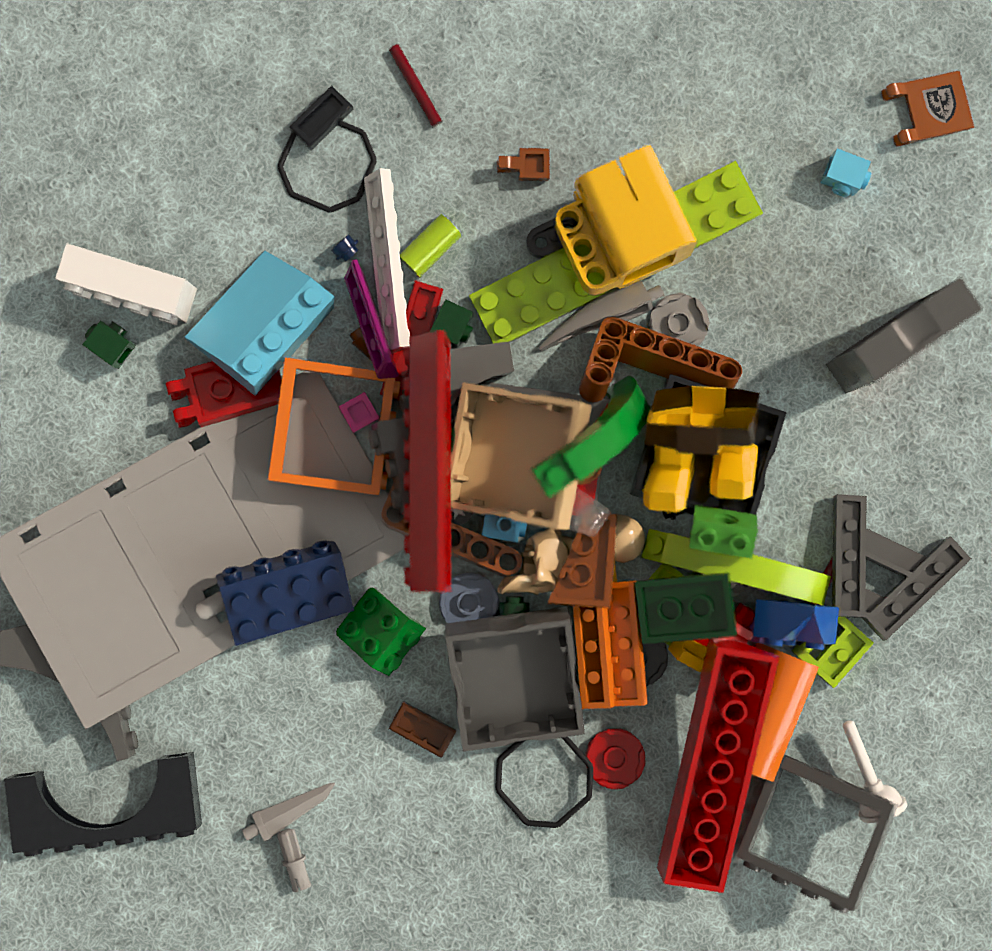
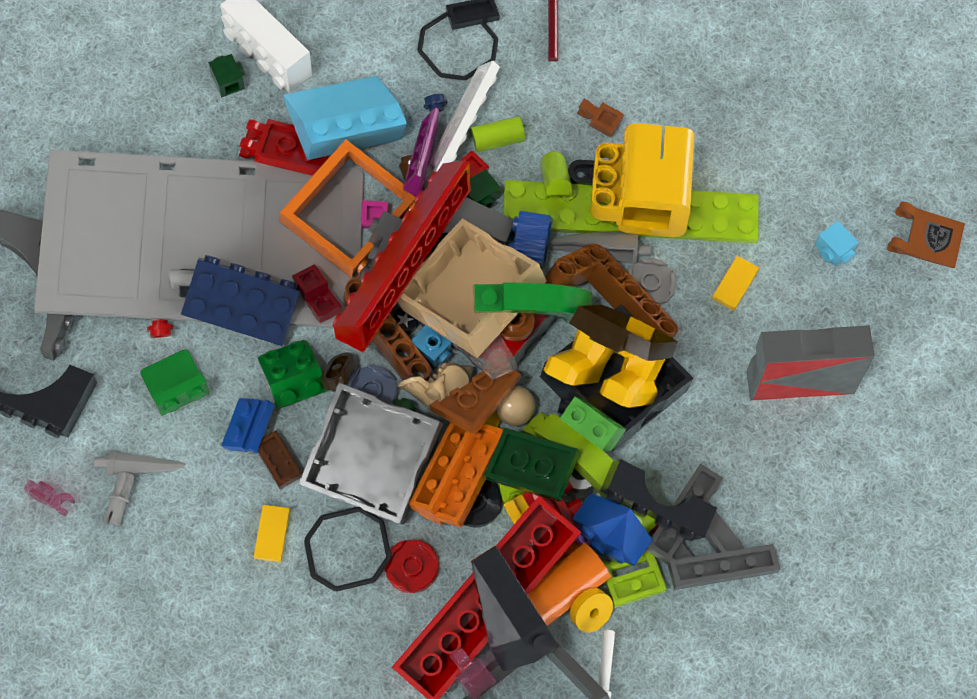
camera: 30 degrees right, 20 degrees down
none -> clear pink plate [24,480,76,516]
none -> green bracket [140,350,210,416]
none -> red plate [147,320,174,338]
none -> blue plate [221,398,275,453]
none -> yellow tile [254,505,290,562]
none -> dark red slope [292,264,342,323]
none -> dark brown plate [320,352,357,392]
none -> clear pink plate [449,648,496,699]
none -> black wedge [471,546,559,671]
none -> blue brick [509,211,553,269]
none -> lime brick [540,151,572,196]
none -> yellow piece [570,588,613,633]
none -> black arch [600,459,717,541]
none -> yellow tile [712,256,759,311]

